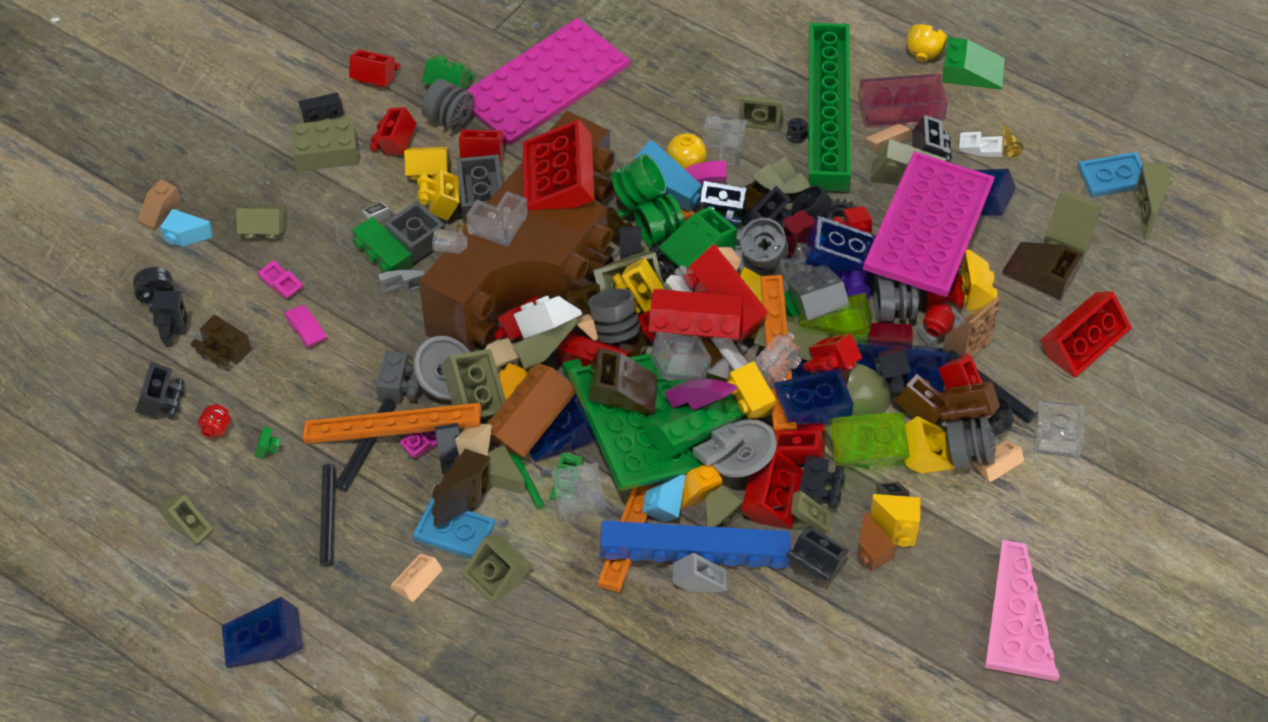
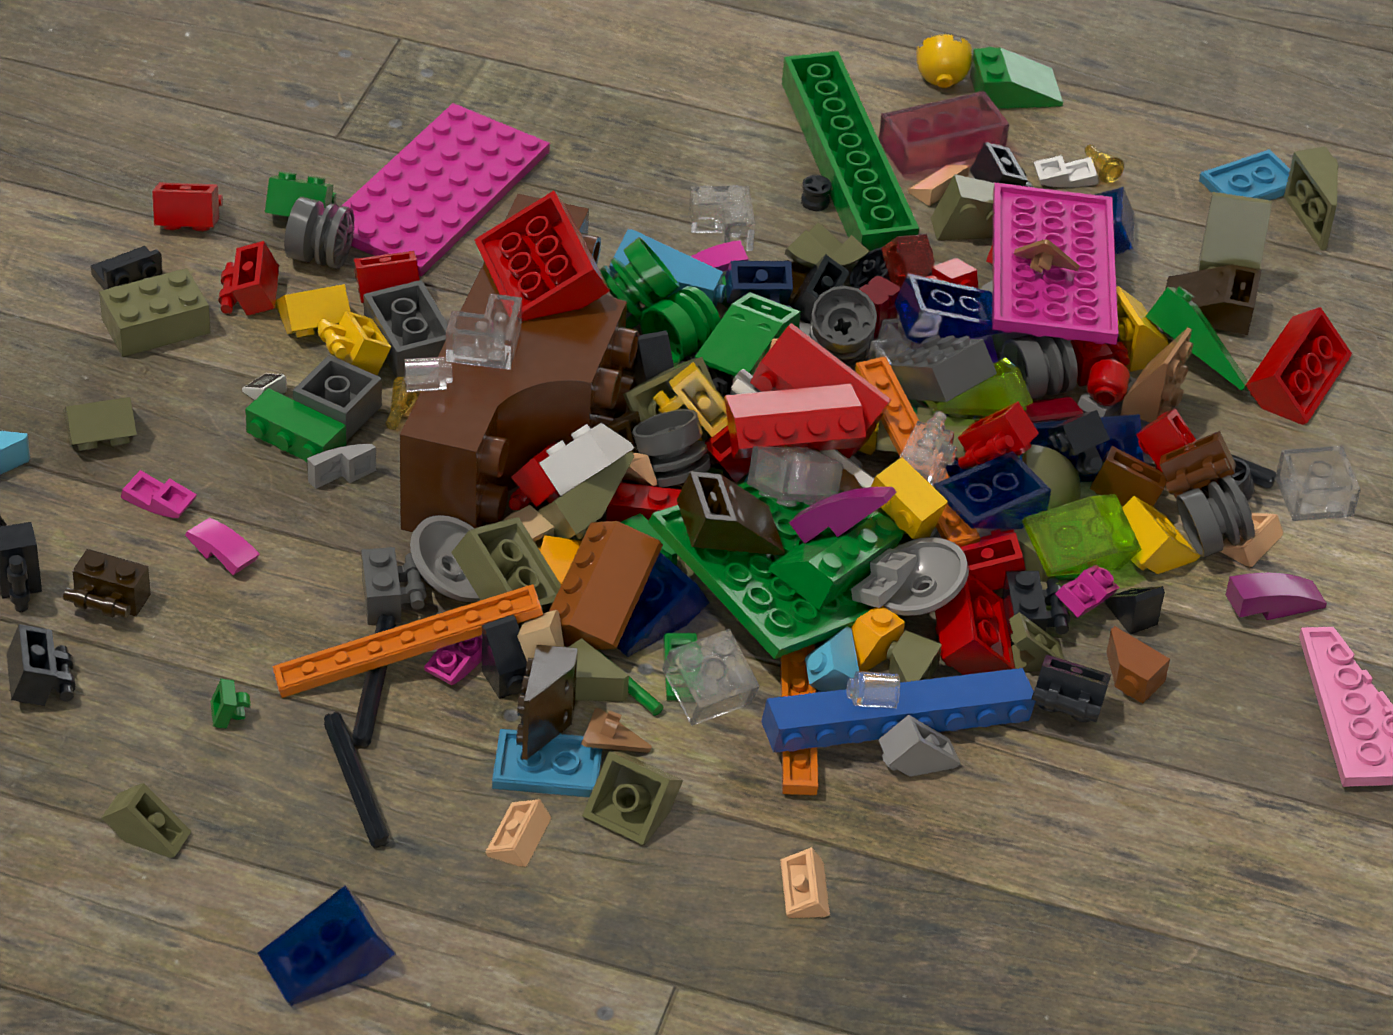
camera: 20 degrees left, 10 degrees down
red head [197,404,231,439] -> none
yellow cylinder [666,133,707,169] -> none
olive slope [739,95,783,132] -> none
yellow slope [870,494,920,547] -> none
none -> medium nougat piece [582,708,652,753]
none -> light nougat slope [780,847,830,918]
none -> clear brick [847,671,900,709]
none -> clear red slope [881,234,935,304]
none -> medium nougat piece [1014,239,1080,273]
none -> dark pink slope [1055,565,1119,618]
none -> green wedge [1145,286,1248,391]
none -> magenta slope [1225,572,1327,620]

